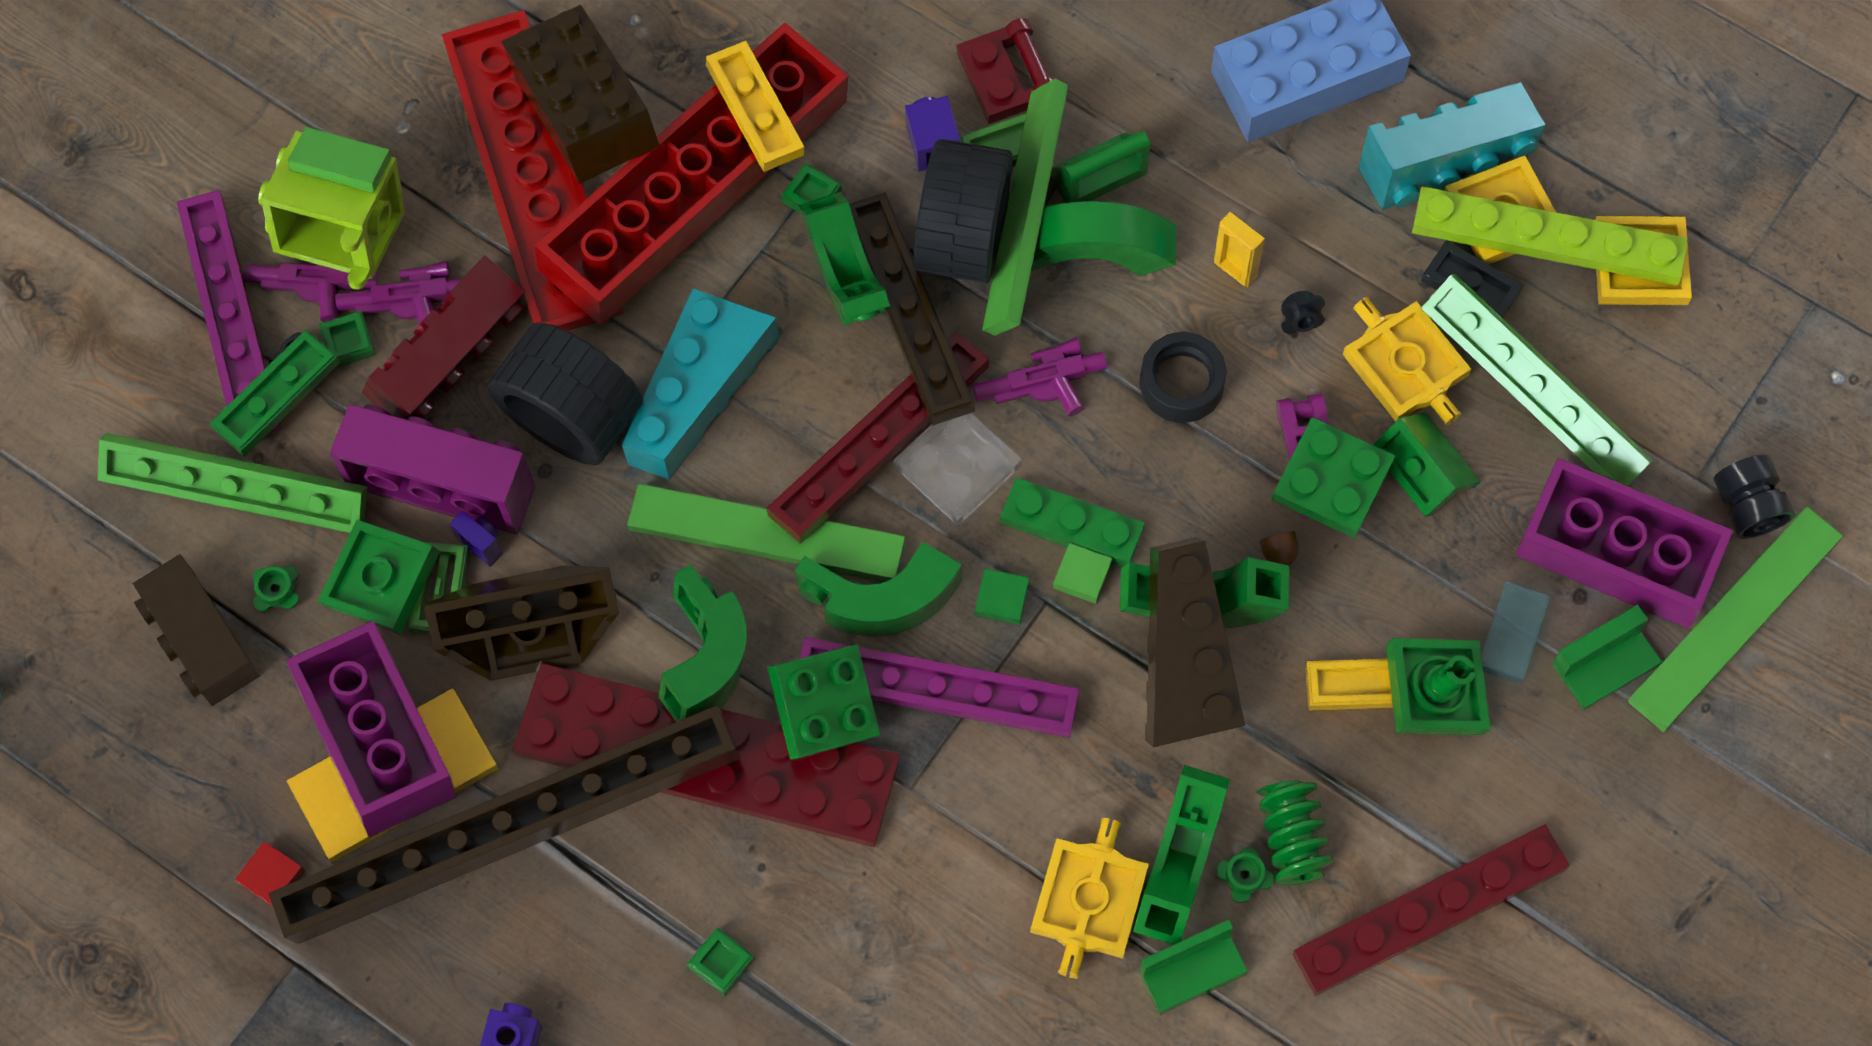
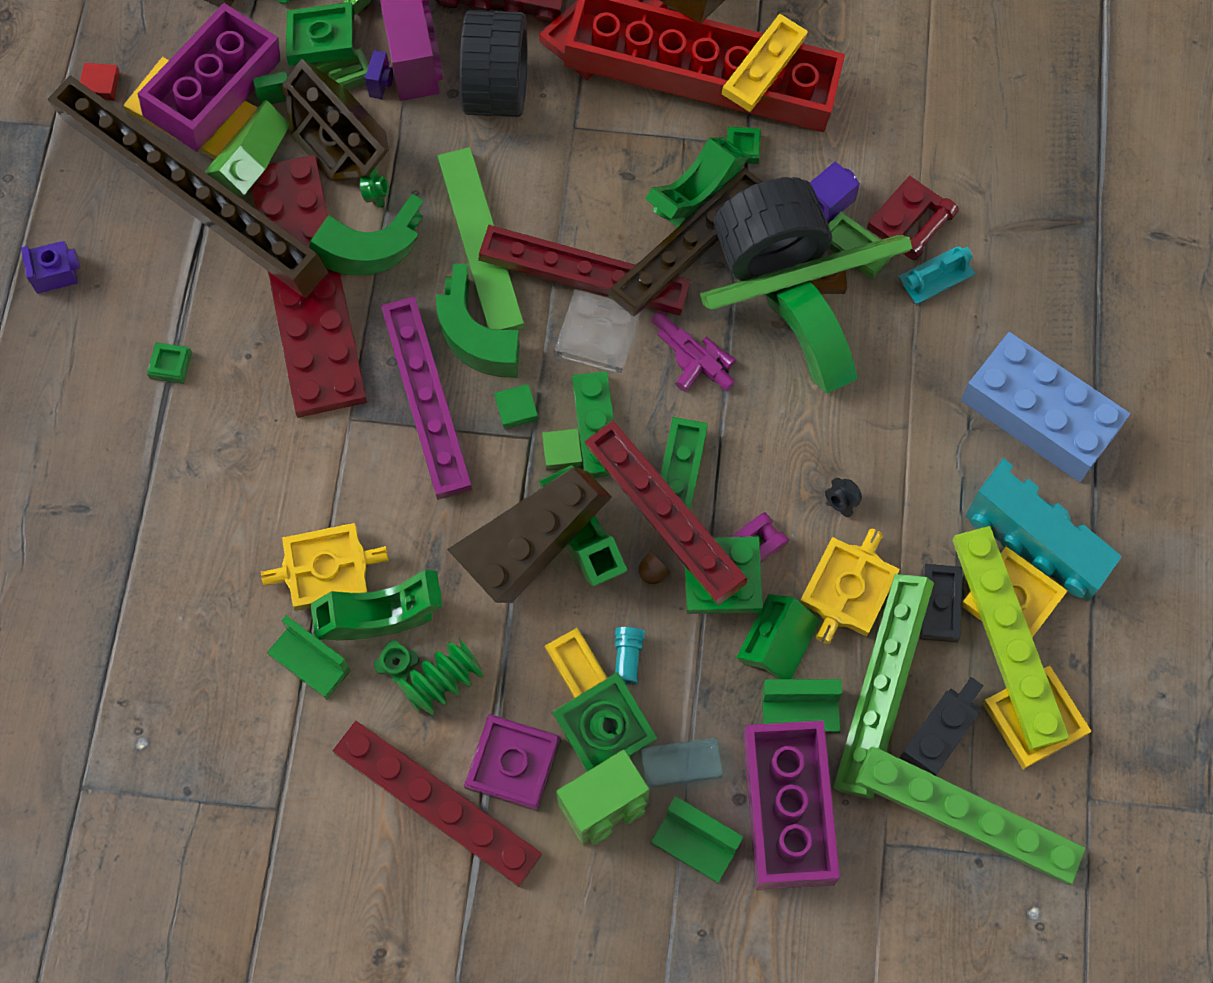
camera: 60 degrees right, 0 degrees up
teal wedge [622,289,780,480] -> none
green plate [767,644,880,760] -> none
green tile [1050,130,1150,203] -> none
black tyre [1139,332,1227,423] -> none
yellow tile [1214,212,1265,288] -> none
bright green tile [1627,507,1843,733] -> none
black wheel [1713,454,1795,539] -> none
none -> bright green slope [205,100,289,196]
none -> green tile [253,71,288,105]
none -> green plate [360,168,389,208]
none -> magenta tile [464,714,561,812]
none -> bright green brick [556,749,650,845]
none -> dark red plate [584,420,748,606]
none -> teal pin [614,627,645,685]
none -> green plate [660,417,708,511]
none -> green panel [762,679,842,733]
none -> bright green plate [855,746,1085,885]
none -> teal hinge [898,247,976,305]
none -> black hinge [899,677,984,776]

